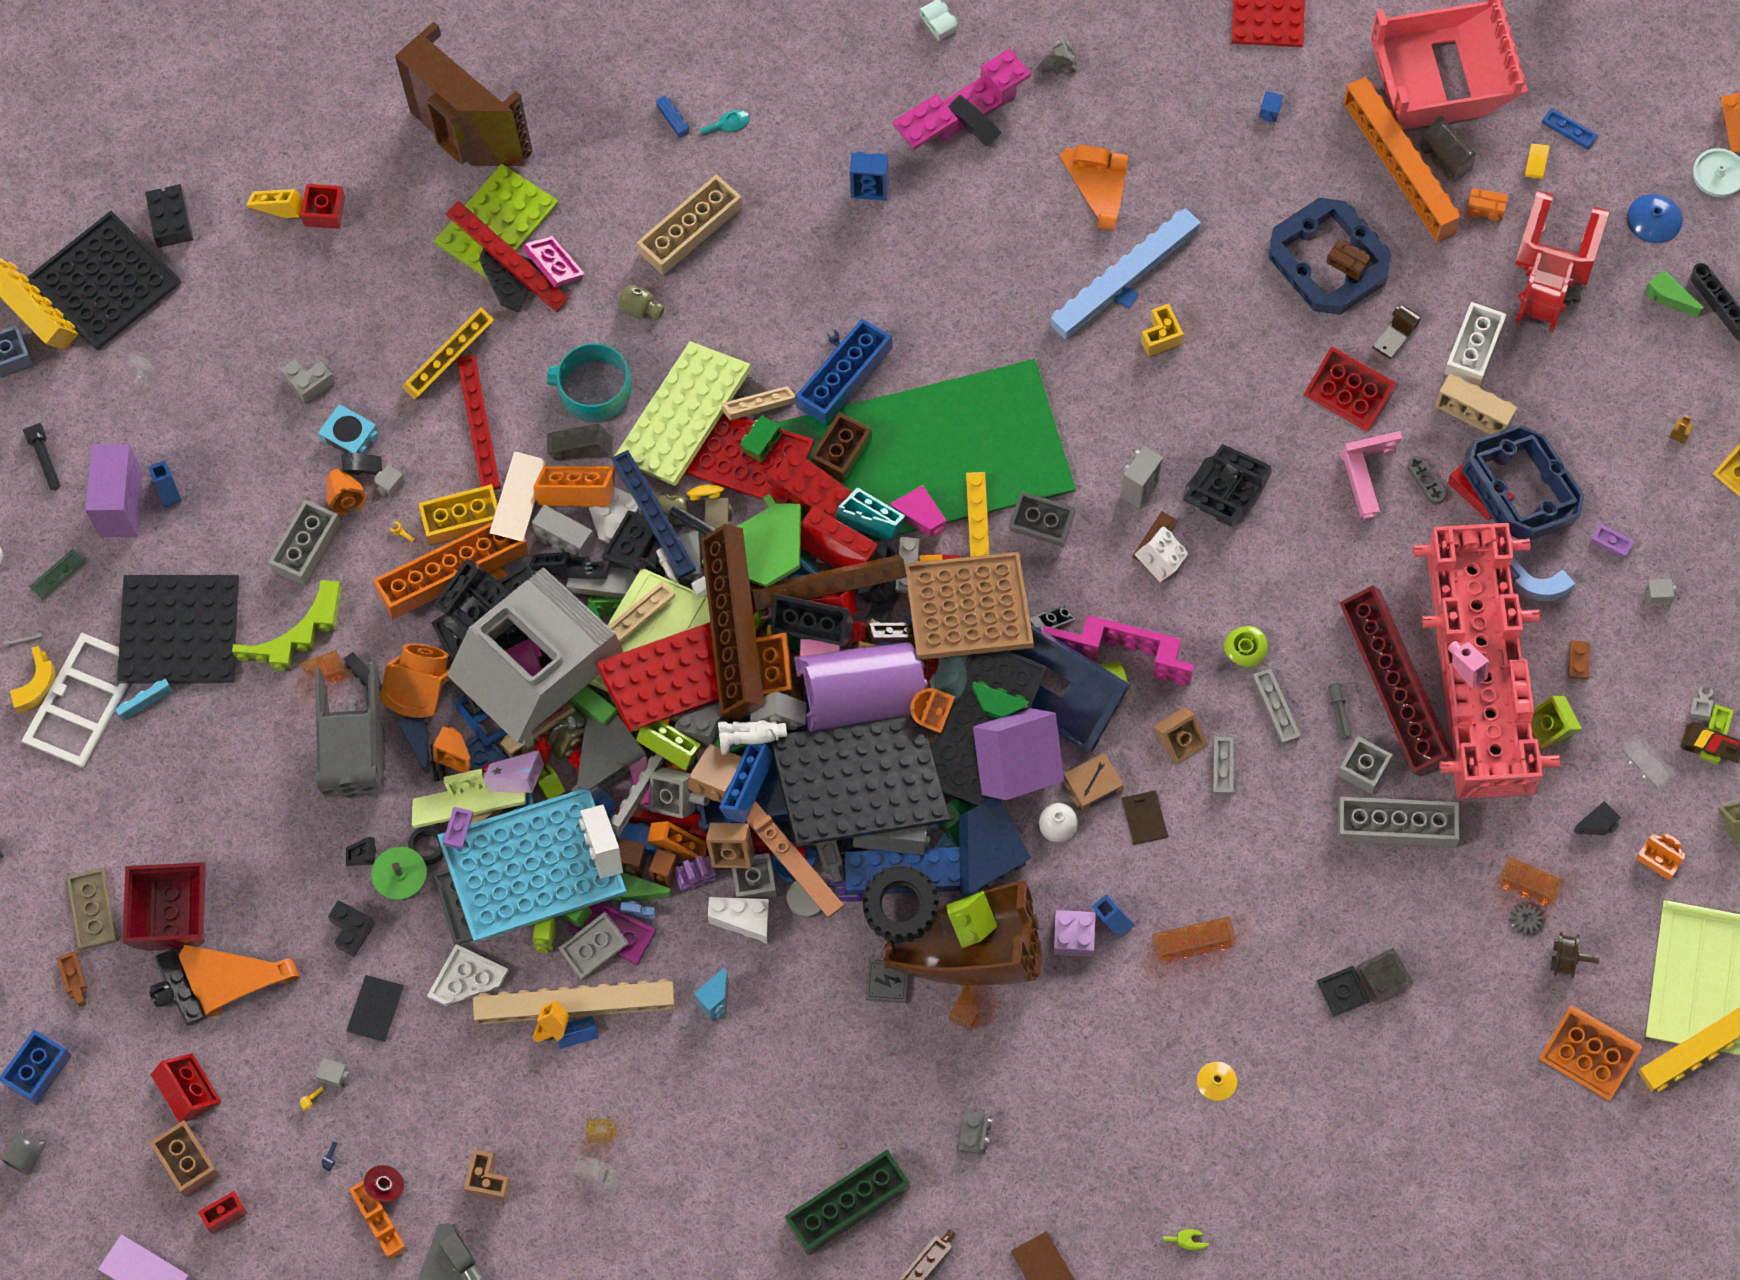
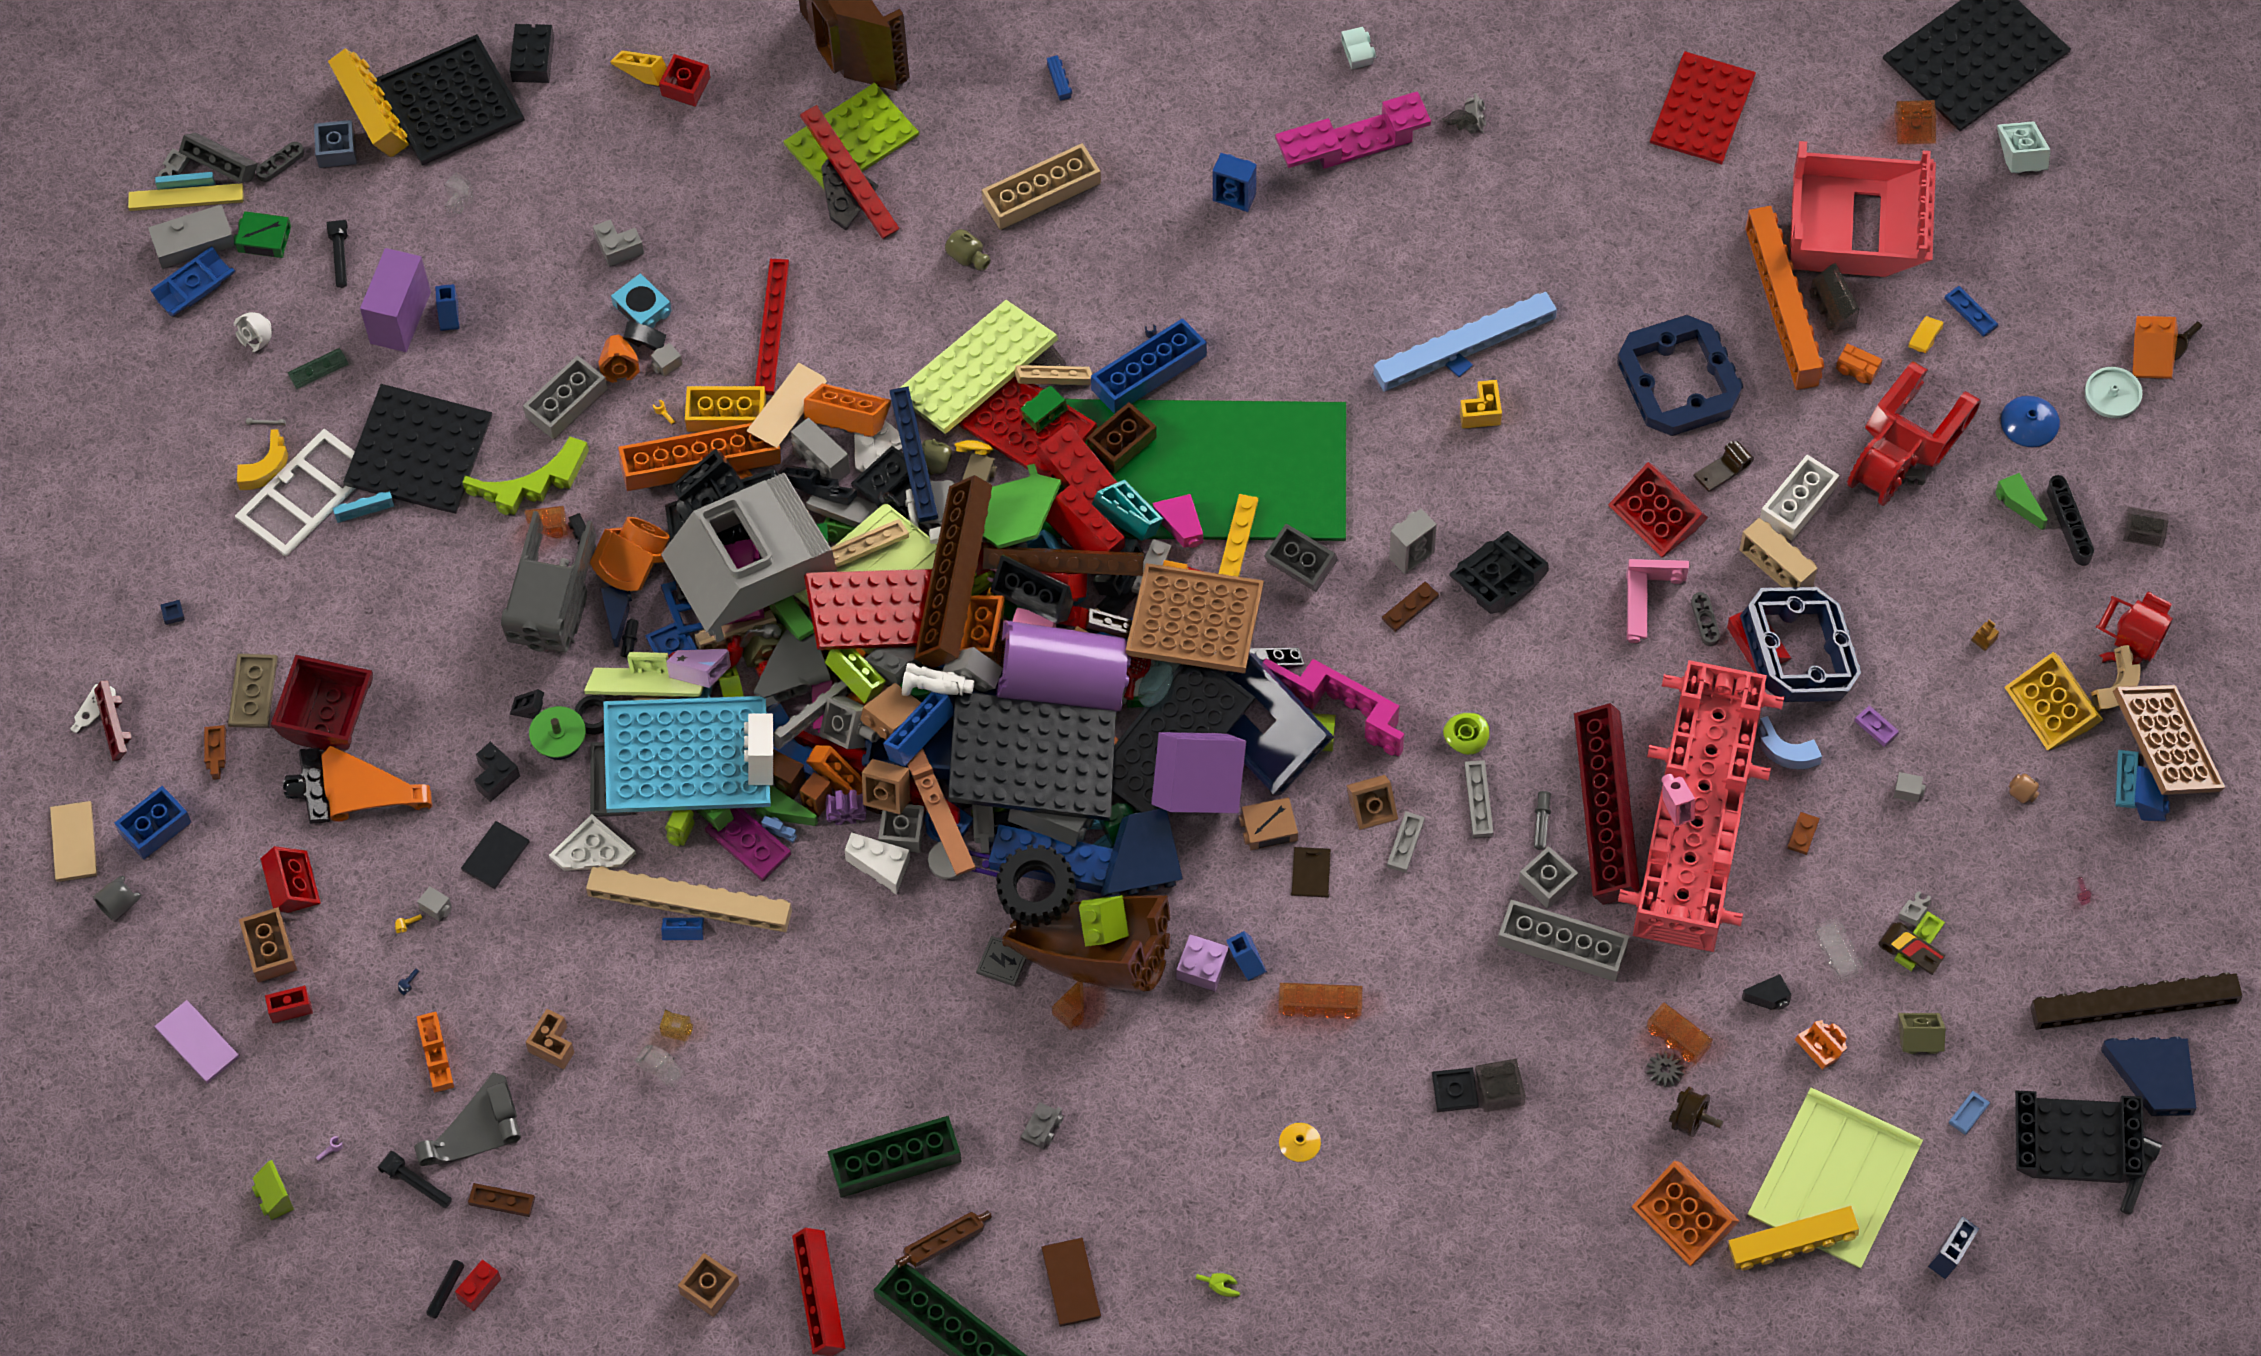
camera: 15 degrees right, 5 degrees down
dark red dish [364,1165,404,1203] -> none
yellow brick [402,307,494,400] -> none
orange slope [433,726,471,773] -> none
medium lavender plate [443,807,473,850] -> none
dark pink plate [523,236,584,287] -> none
light orange brick [532,1000,569,1043] -> none
teal cylinder [547,343,633,423] -> none
clear smoke wedge [547,423,613,461] -> none
light grey tile [558,912,629,980] -> none
black axle [670,506,716,535] -> none
dark azure slope [694,968,729,1021] -> none
teal piece [700,110,749,135] -> none
orange slope [910,688,955,733] -> none
black slope [947,95,1002,146] -> none
green slope [972,681,1029,719] -> none
white cylinder [1039,803,1078,842] -> none
orange panel [1059,145,1129,231] -> none
white bracket [1135,527,1188,582] -> none
blue brick [1259,91,1283,122] -> none
reddish brown brick [1326,240,1371,280] -> none
lime slope [1531,696,1582,749] -> none

